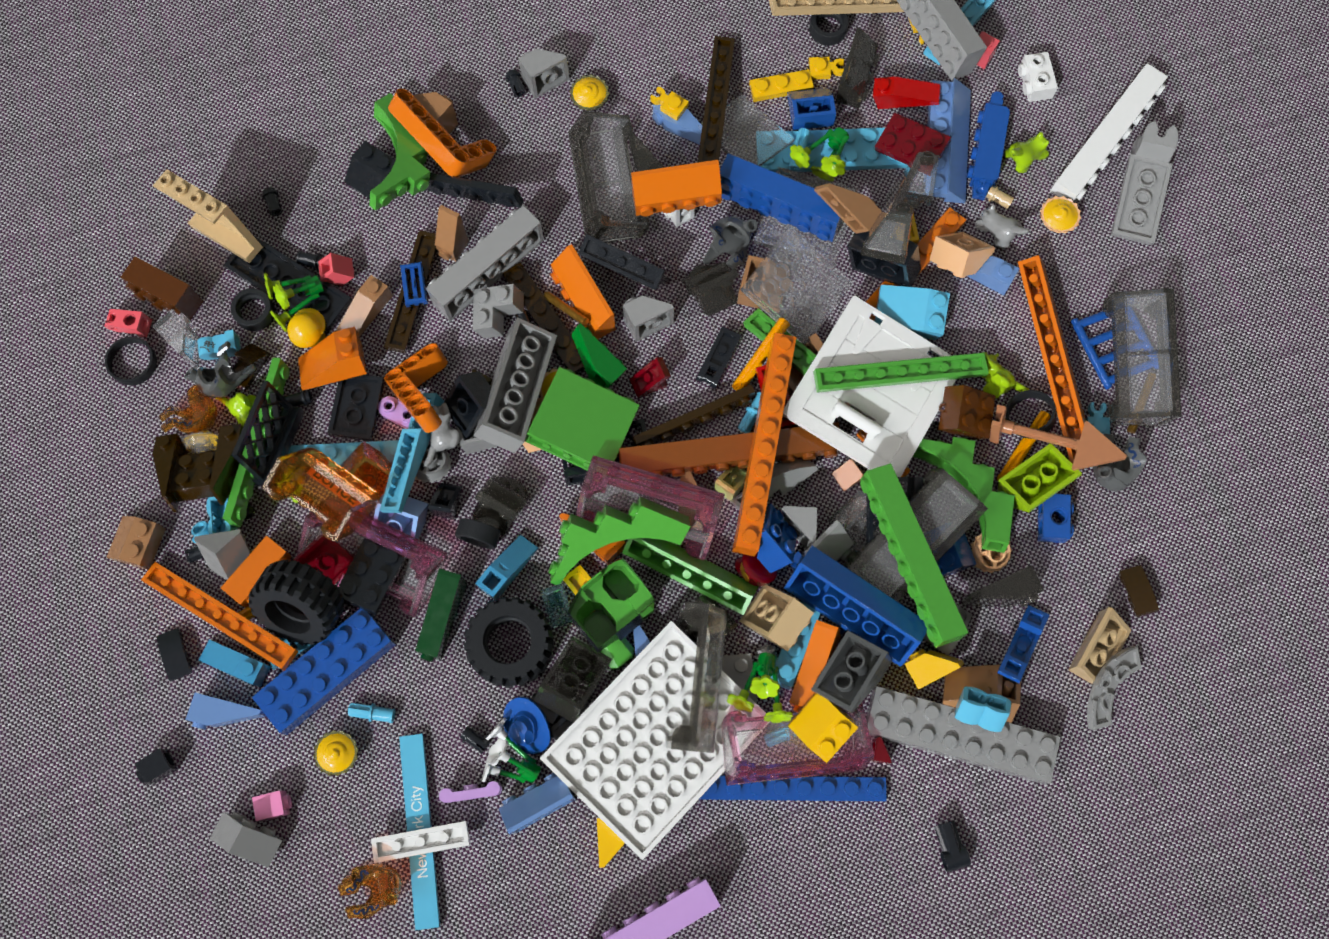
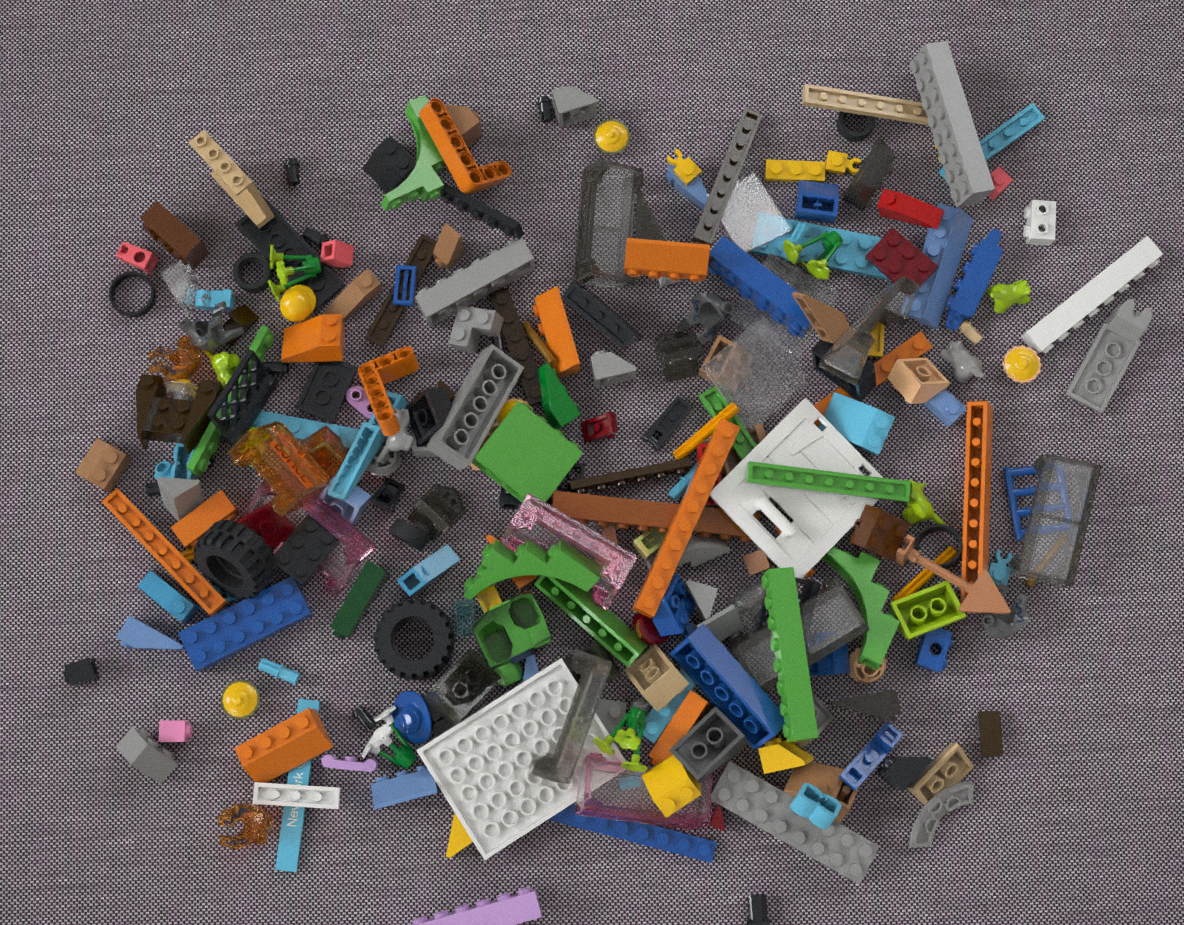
camera: 10 degrees right, 5 degrees up
black slope [156,628,192,682] -> none
none -> orange slope [234,708,333,783]
none -> black slope [877,757,932,791]

